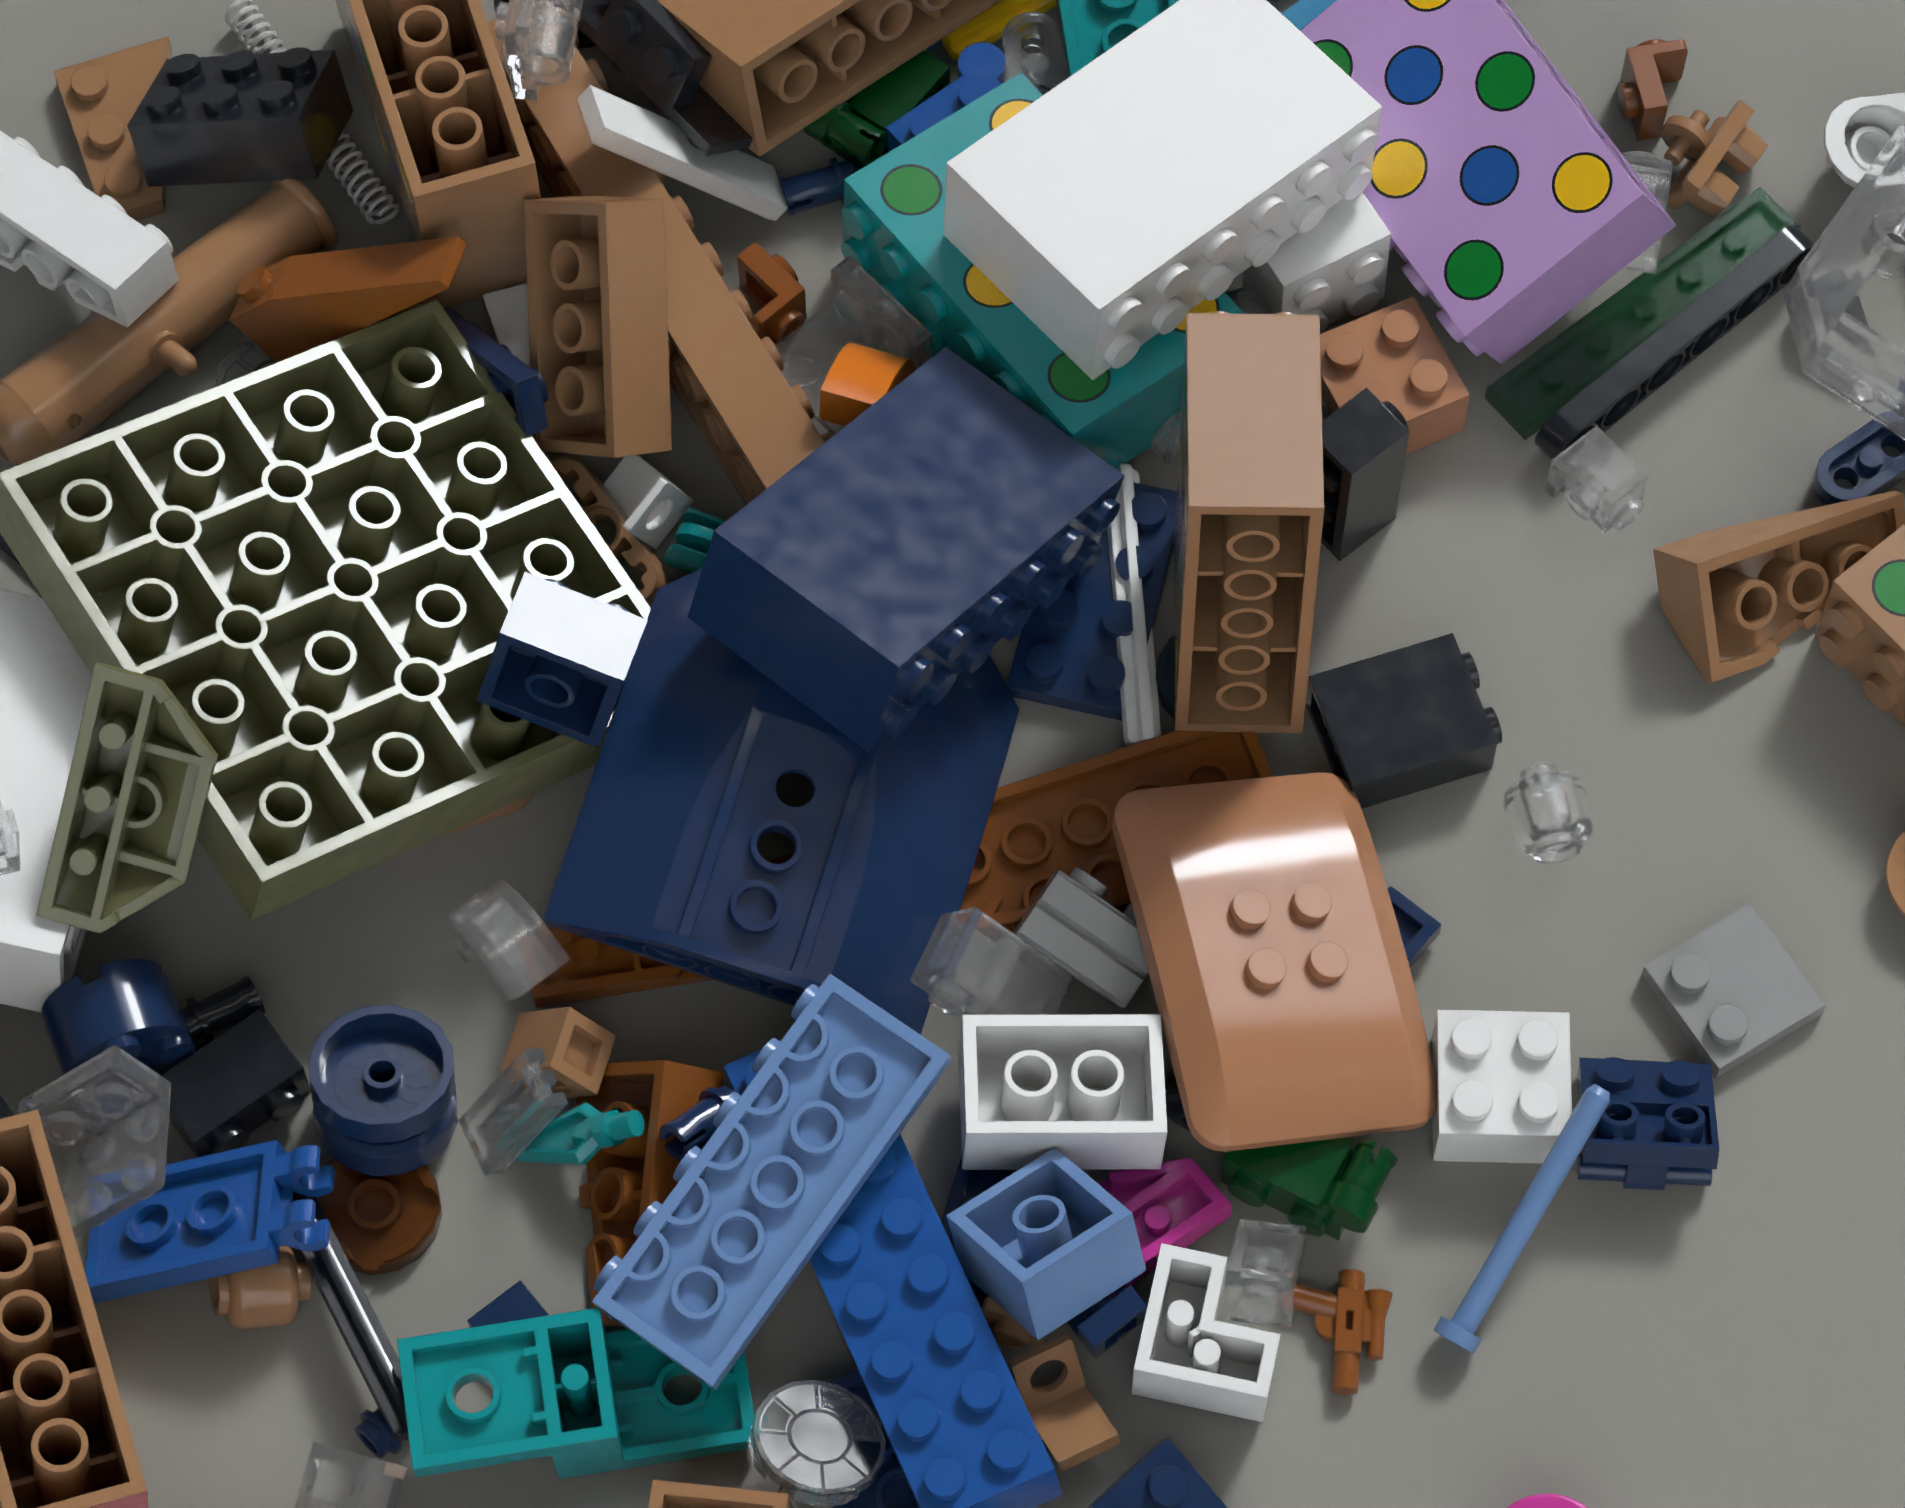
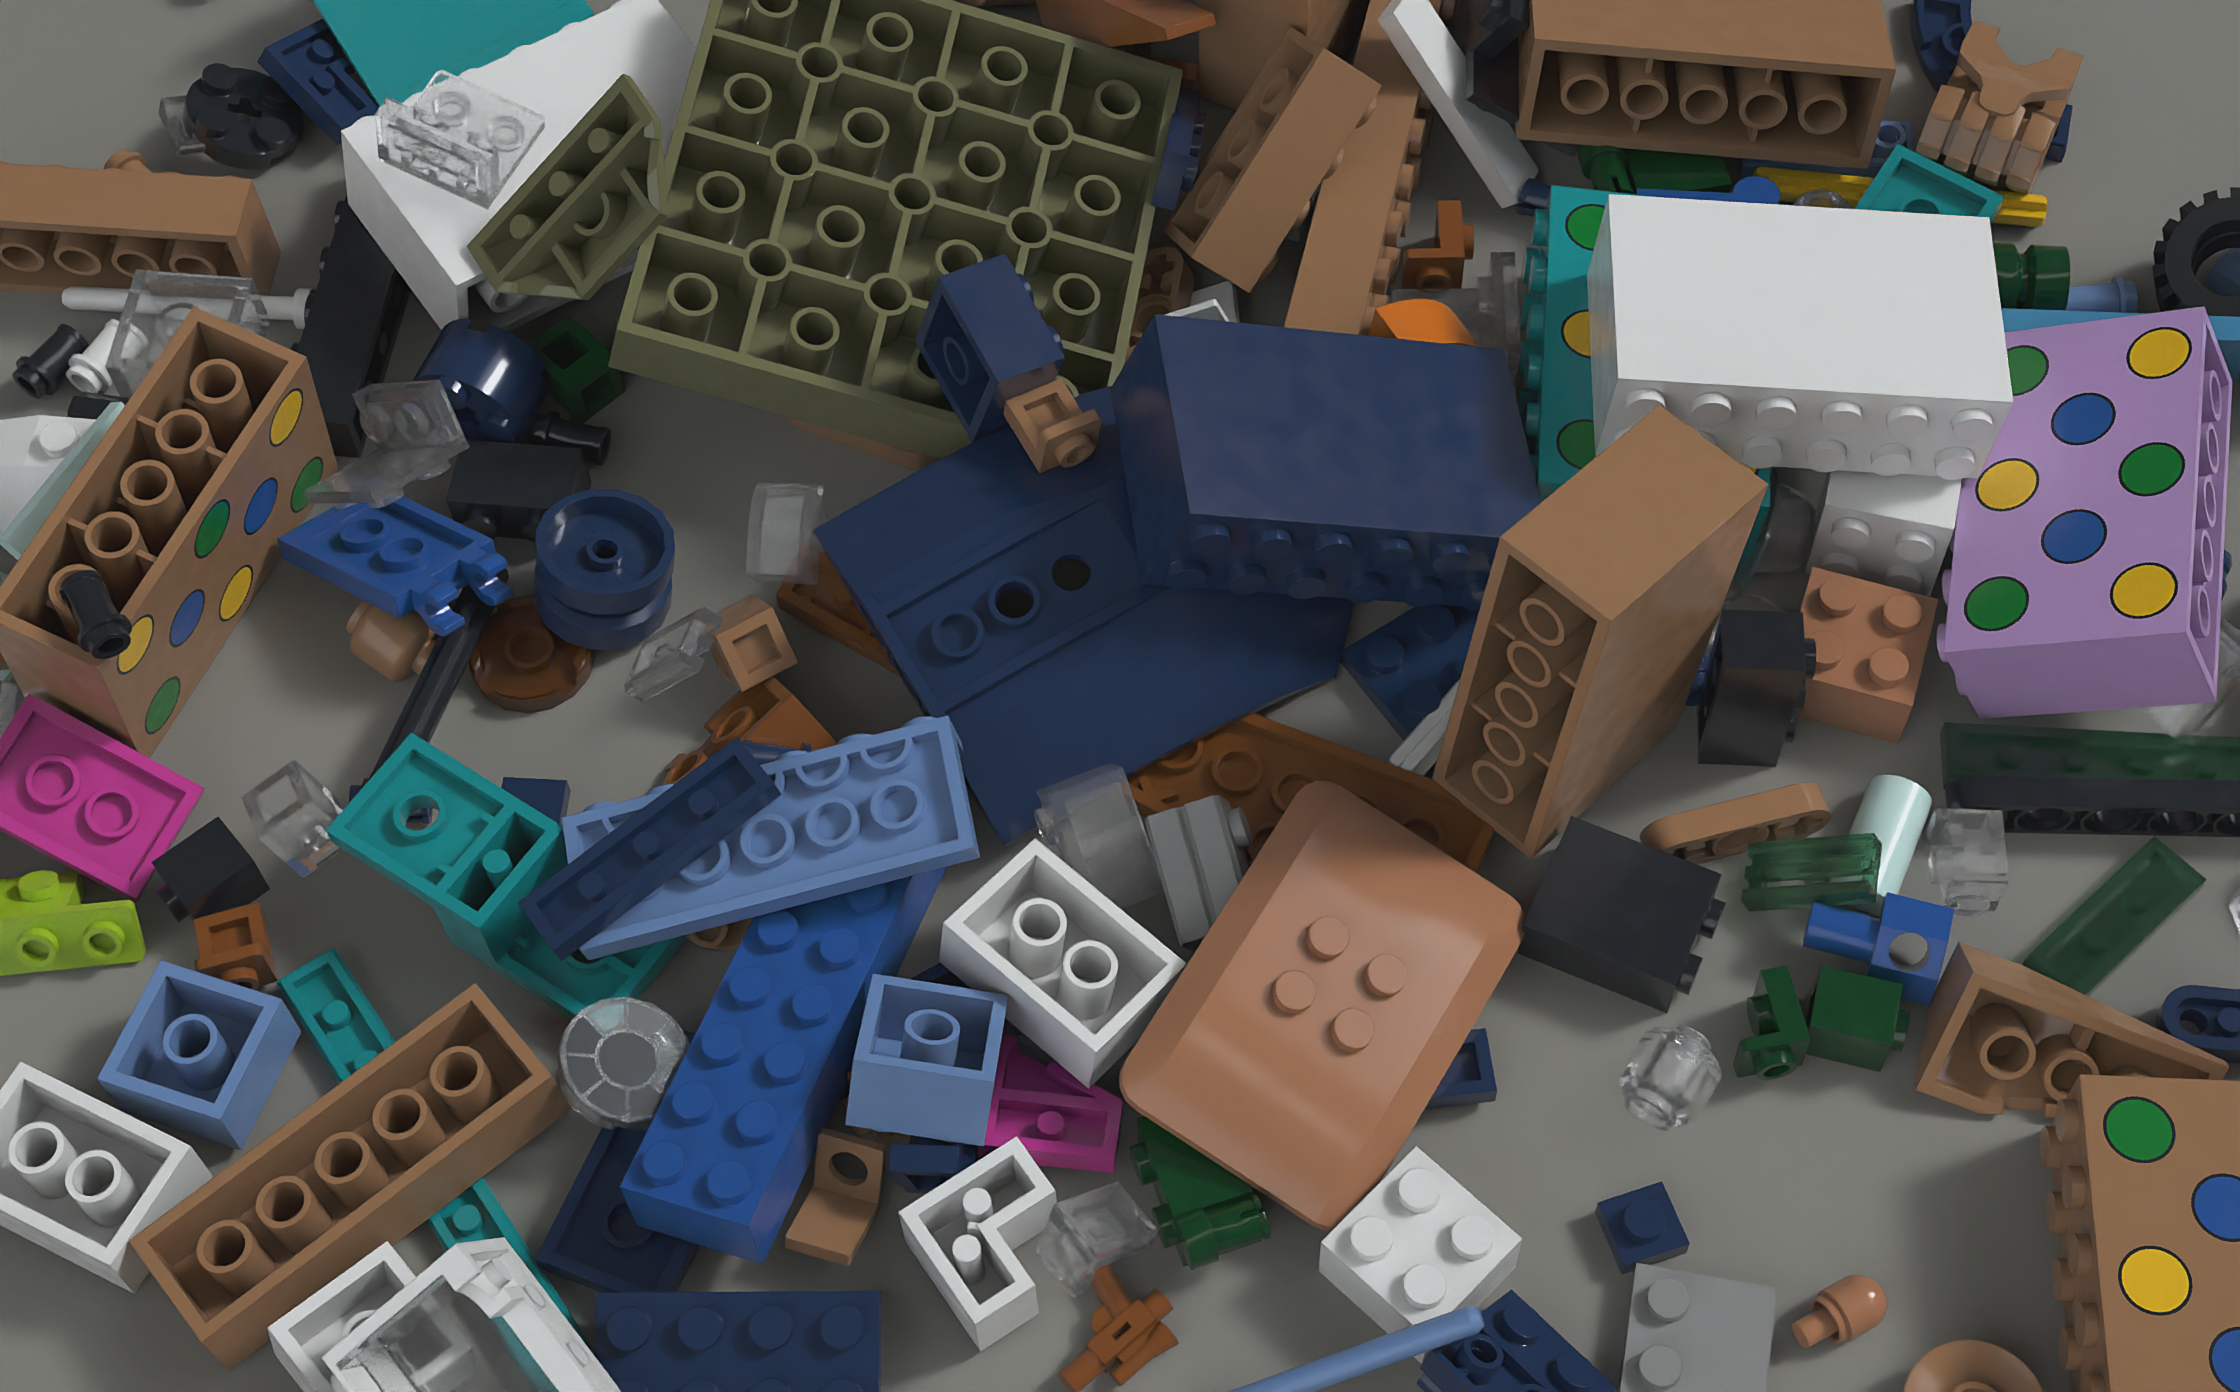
camera: 45 degrees right, 5 degrees down
teal piece [511,1103,645,1165] -> none
none -> black pin [59,570,132,659]
none -> dark blue plate [517,737,782,961]
none -> dark green brick [529,315,625,423]
none -> medium nougat bracket [1003,378,1102,473]
none -> dark blue plate [1595,1181,1690,1275]
none -> medium nougat beam [1639,782,1831,864]
none -> dark green bracket [1733,965,1811,1080]
none -> clear green tile [1741,833,1882,912]
none -> nougat cylinder [1791,1274,1887,1349]
none -> blue piece [1802,892,1954,1006]
none -> dark green brick [1805,965,1910,1072]
none -> light aqua brick [1825,775,1932,917]
none -> clear green tile [2022,836,2207,997]

